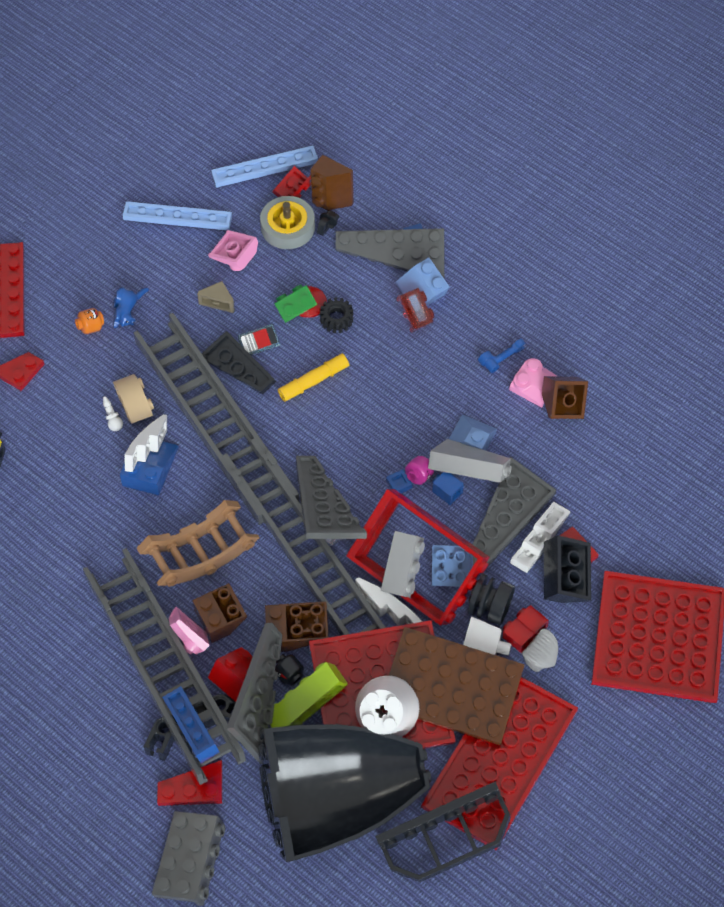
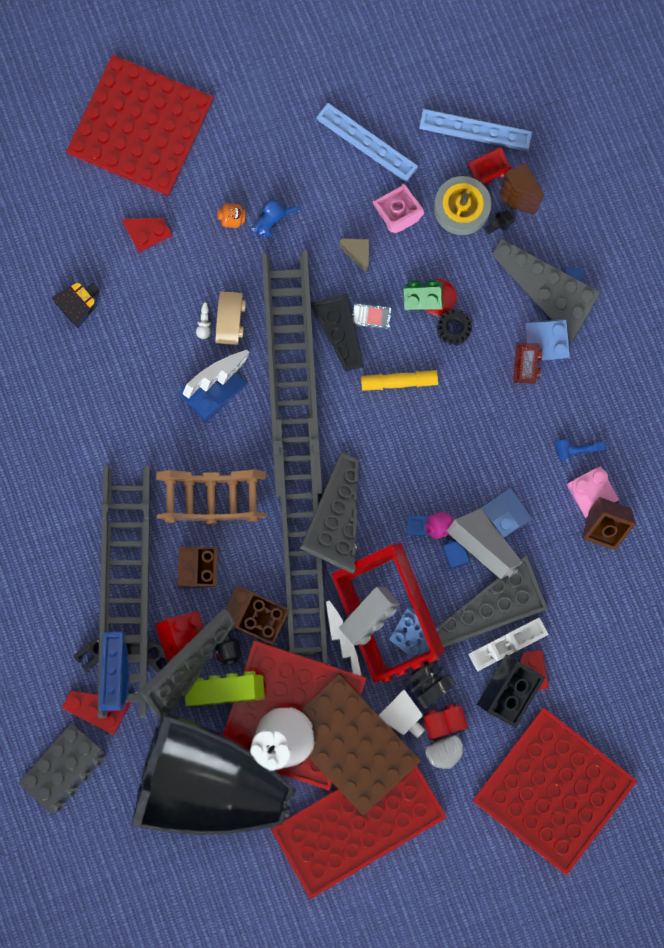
camera: 20 degrees right, 20 degrees up
bright pink slope [168,607,209,655] -> none
black plate [375,782,511,882] -> none

